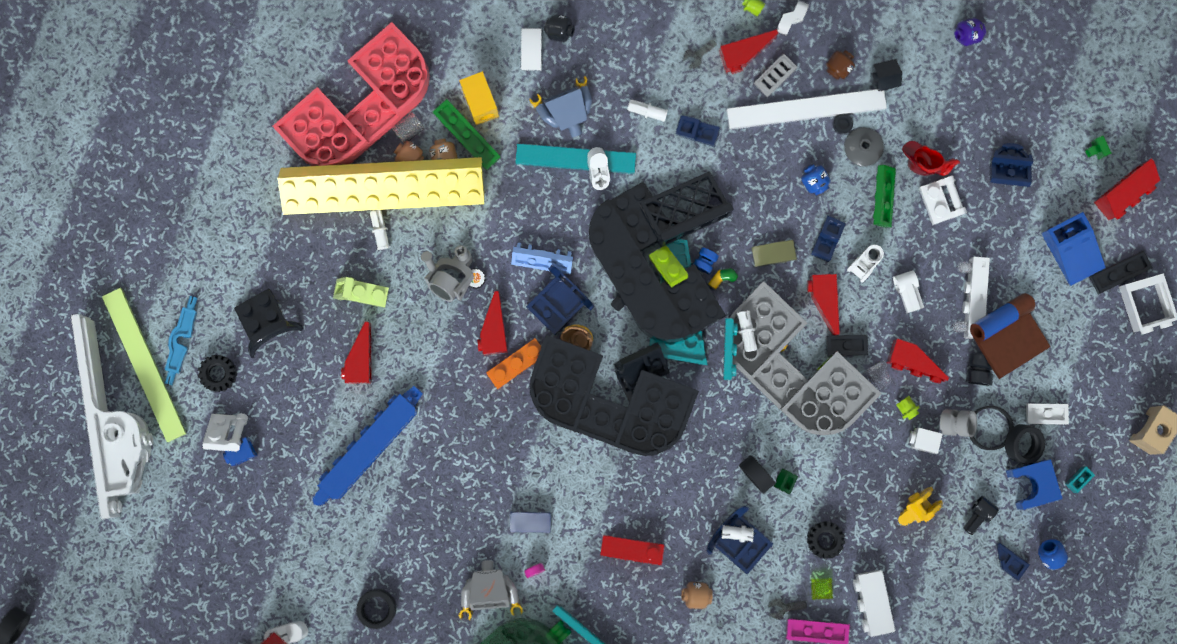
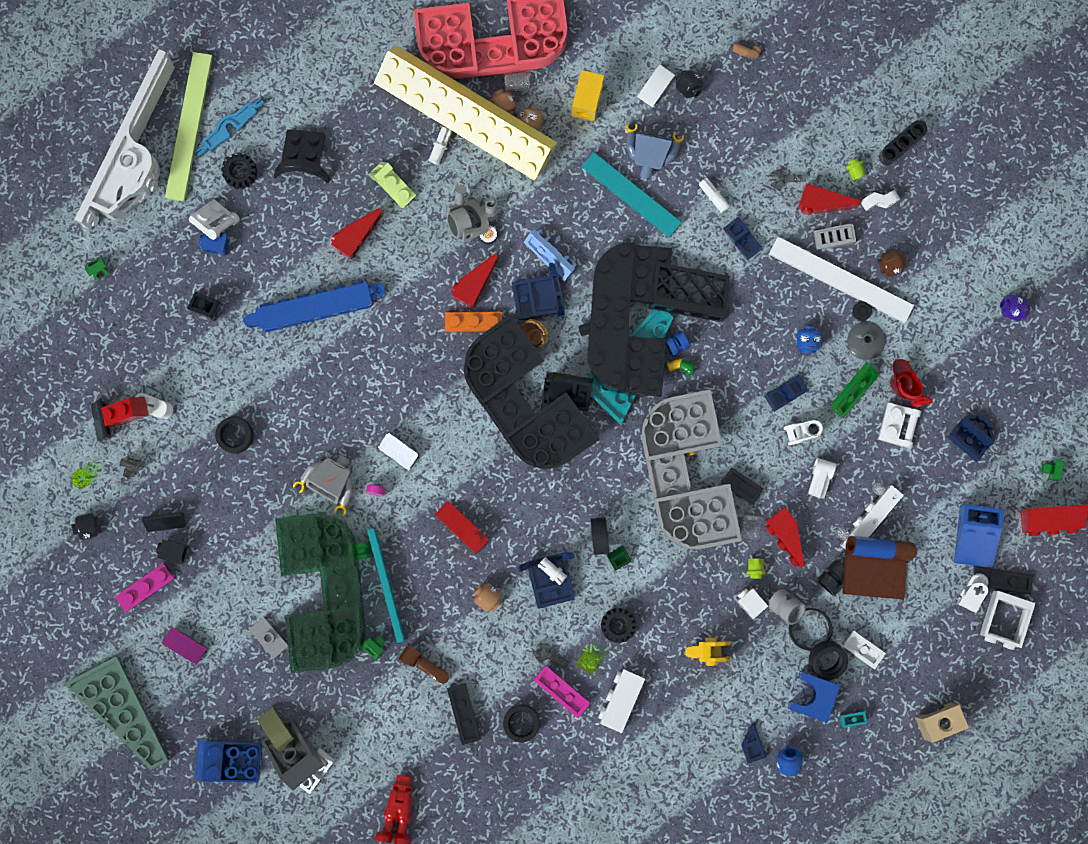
camera: 40 degrees right, 0 degrees up
green plate [432,99,501,171] -> none
white piece [587,147,610,190] -> none
lime plate [649,245,688,287] -> none
teal tile [723,318,738,380] -> none
white axle [737,311,757,352] -> none
olive slope [752,240,797,267] -> none
red slope [807,274,840,335] -> none
black brick [870,59,902,92] -> none
black axle [963,496,999,535] -> none
none -> green tile [85,256,108,281]
none -> black slope [187,292,222,321]
none -> white piece [957,574,988,613]

